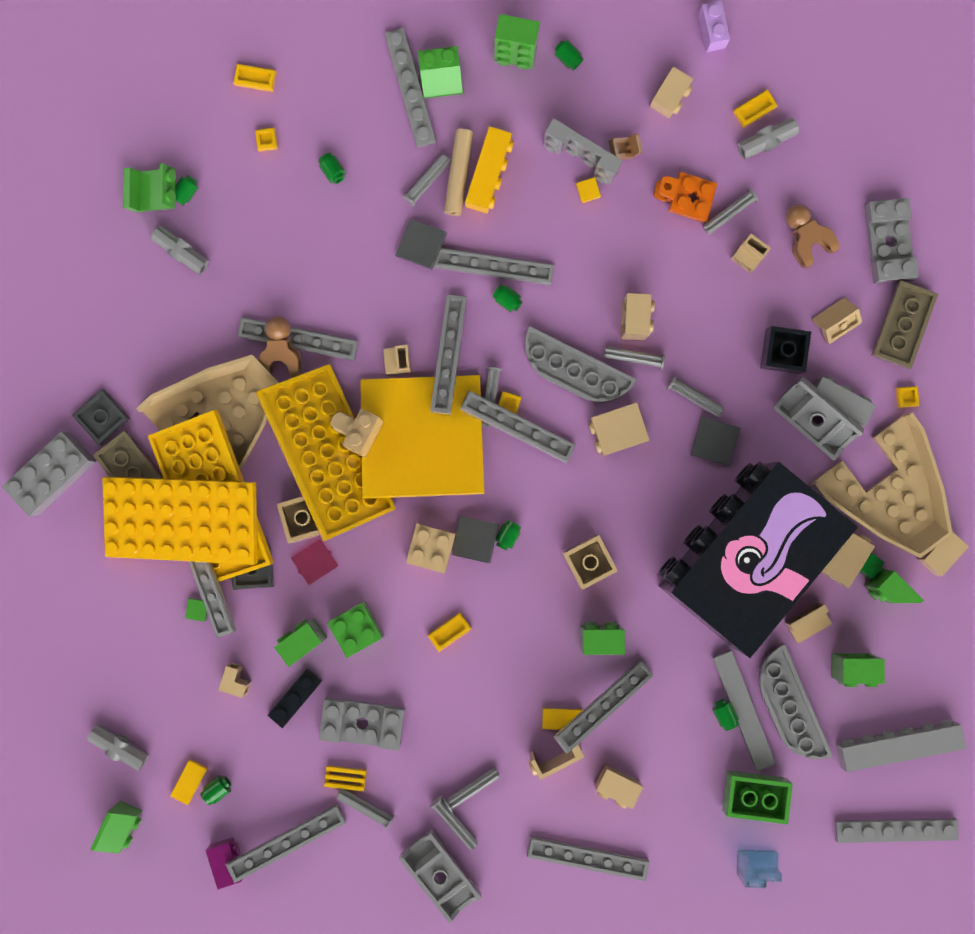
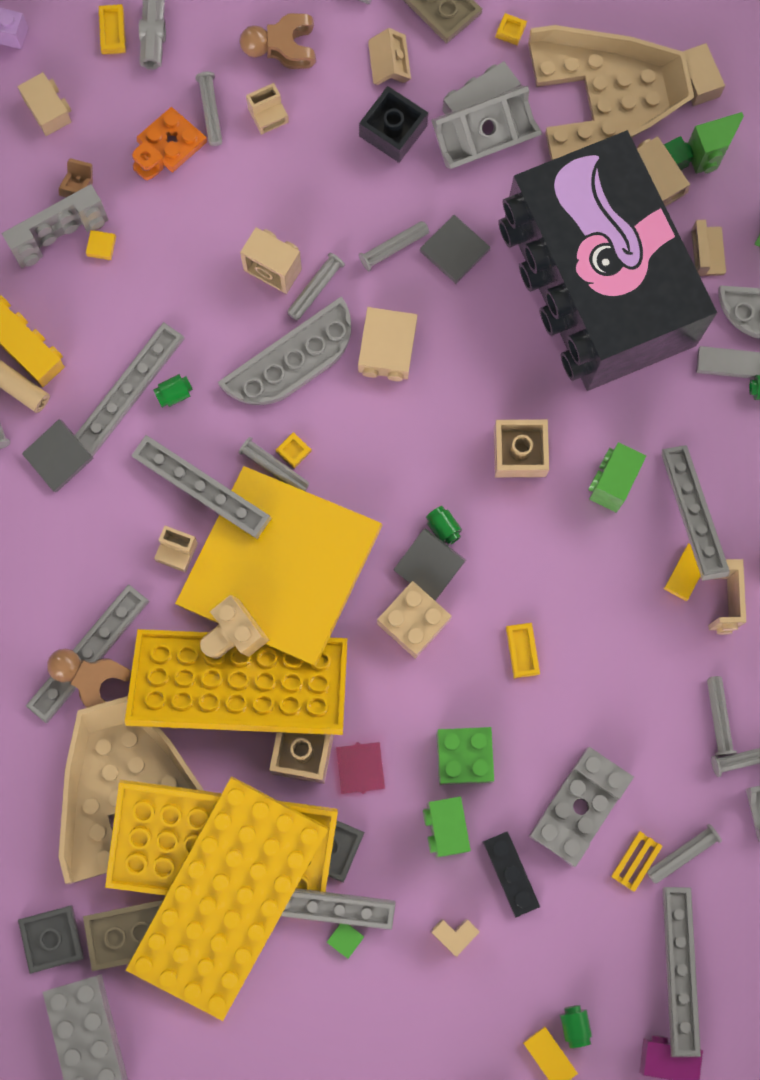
camera: 65 degrees left, 10 degrees down
light grey tile [460,391,575,463] -> none

